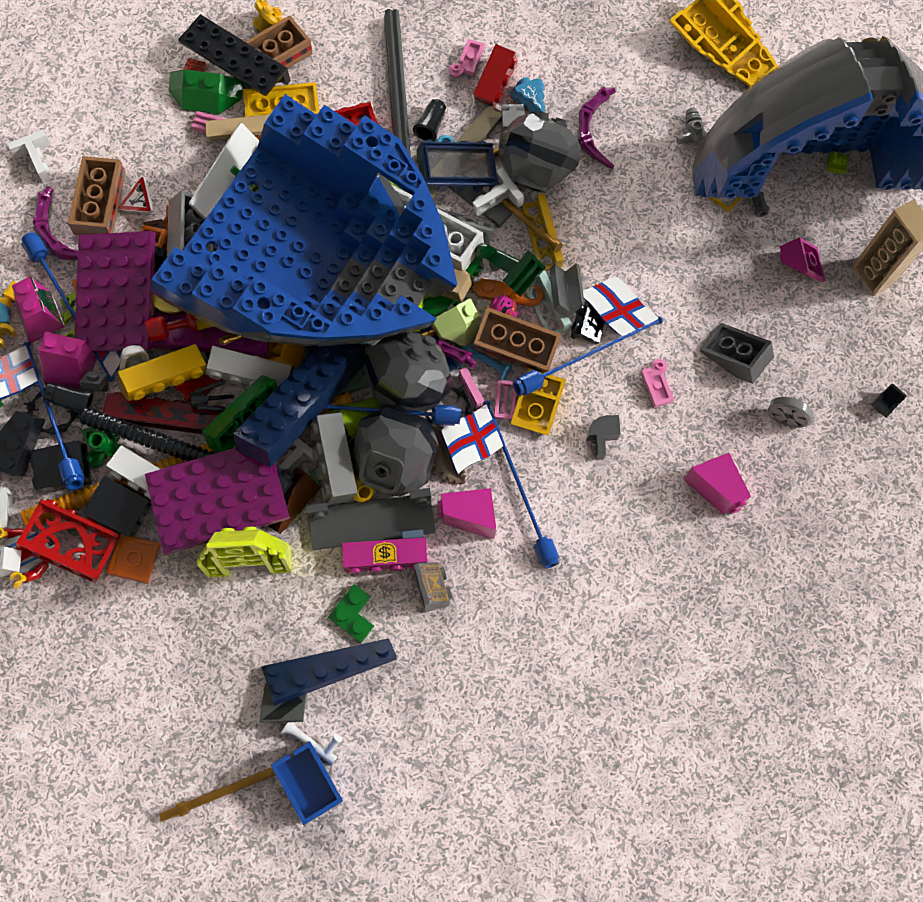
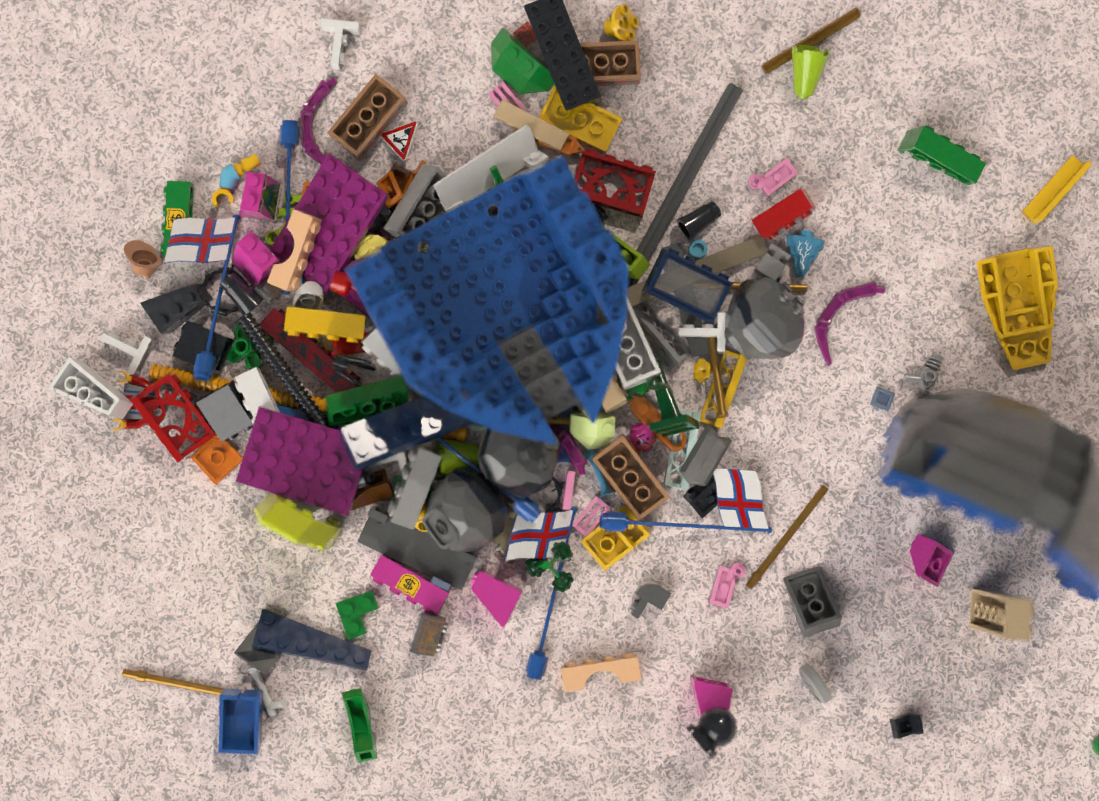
camera: 40 degrees right, 15 degrees up
none -> light nougat arch [267,209,322,292]
none -> green arch [342,688,378,763]
none -> dark green plant [525,541,574,592]
none -> light nougat arch [561,652,641,692]
none -> black tile [686,707,738,759]
none -> yellow plant [693,358,712,383]
none -> pearl gold bar [746,485,829,590]
none -> sand blue tile [870,387,895,411]

